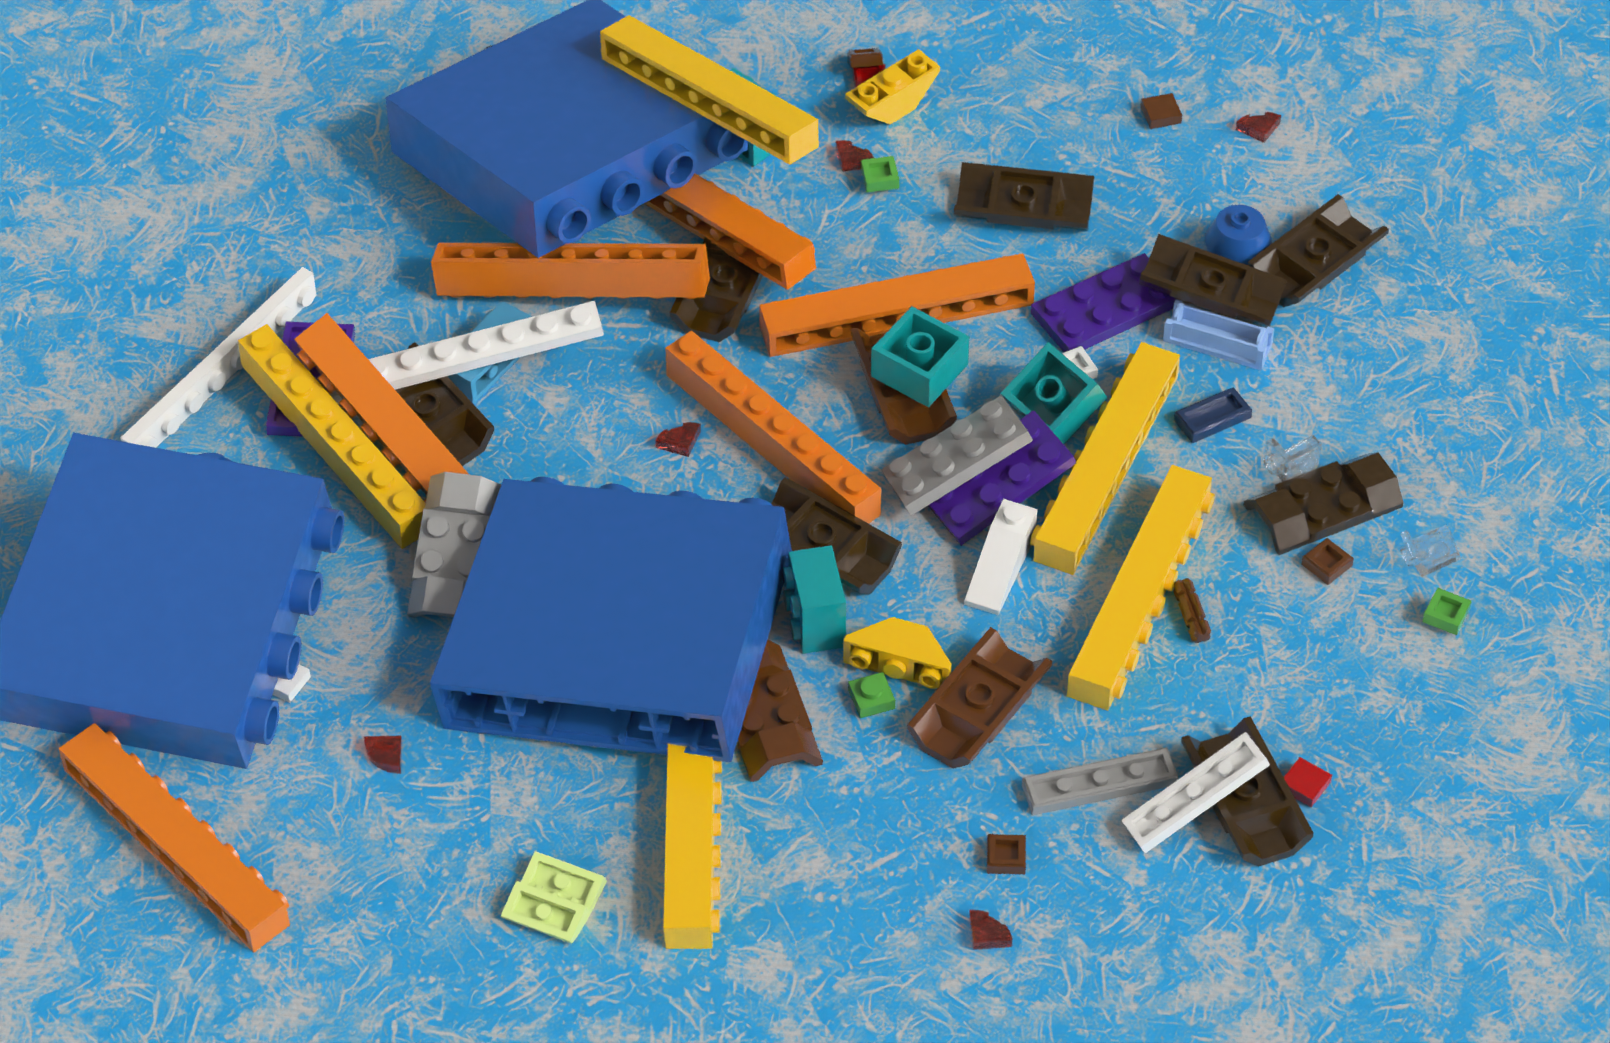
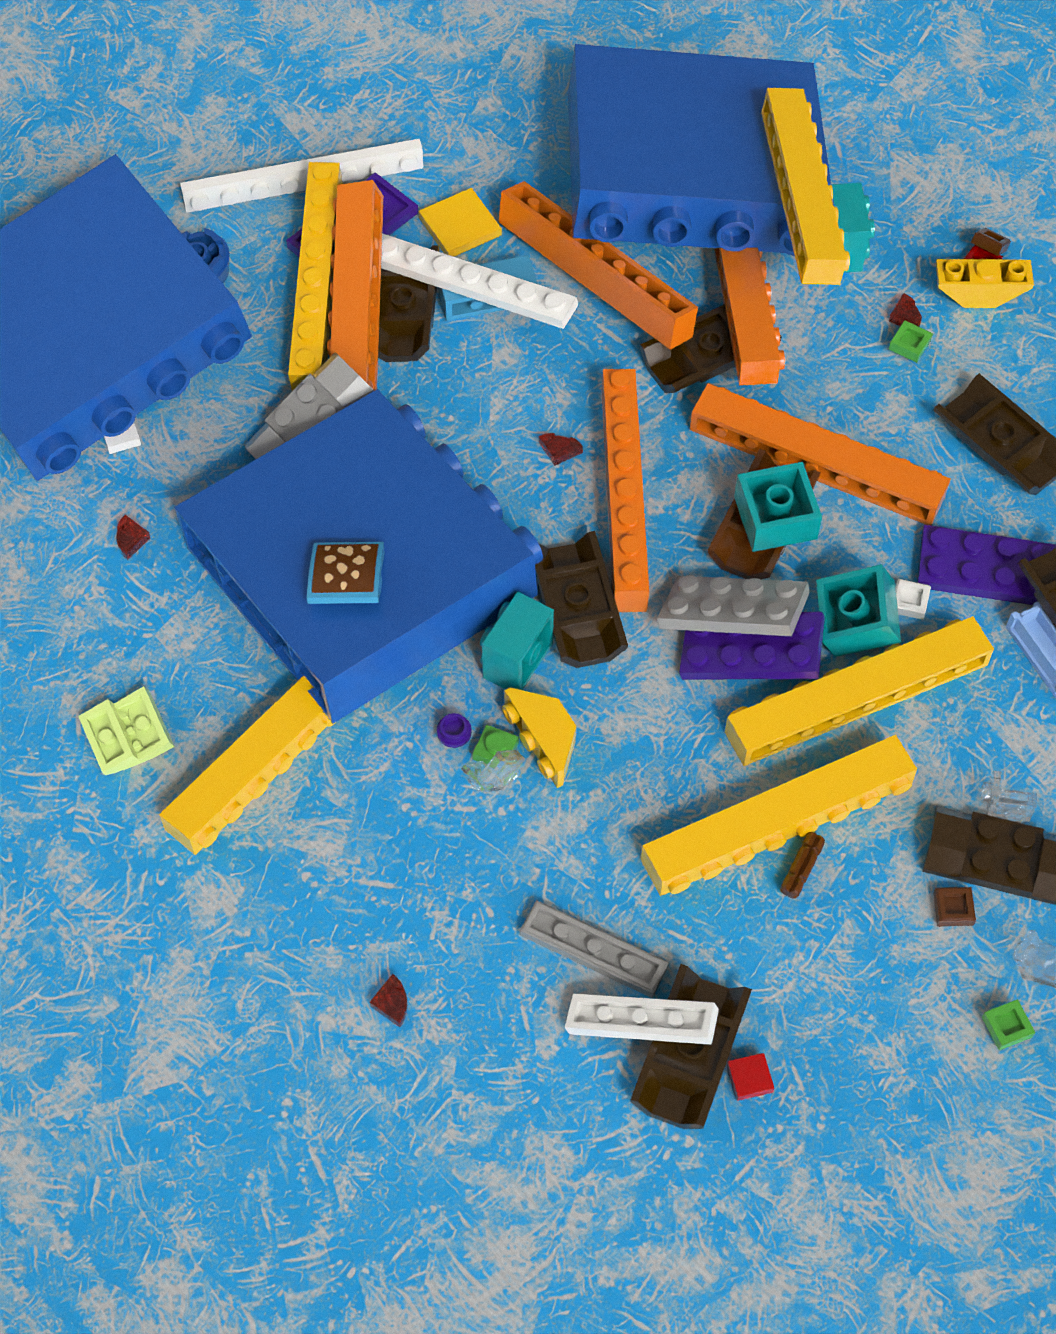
camera: 40 degrees right, 10 degrees up
reddish brown piece [737,639,823,782] -> none
reddish brown piece [907,627,1052,769] -> none
white slope [964,499,1038,615] -> none
reddish brown tile [987,834,1026,875] -> none
dark blue tile [1174,387,1252,444] -> none
none -> slope [307,542,385,604]
none -> yellow tile [418,188,502,257]
none -> dark purple plate [437,713,472,748]
none -> clear bracket [461,750,525,793]

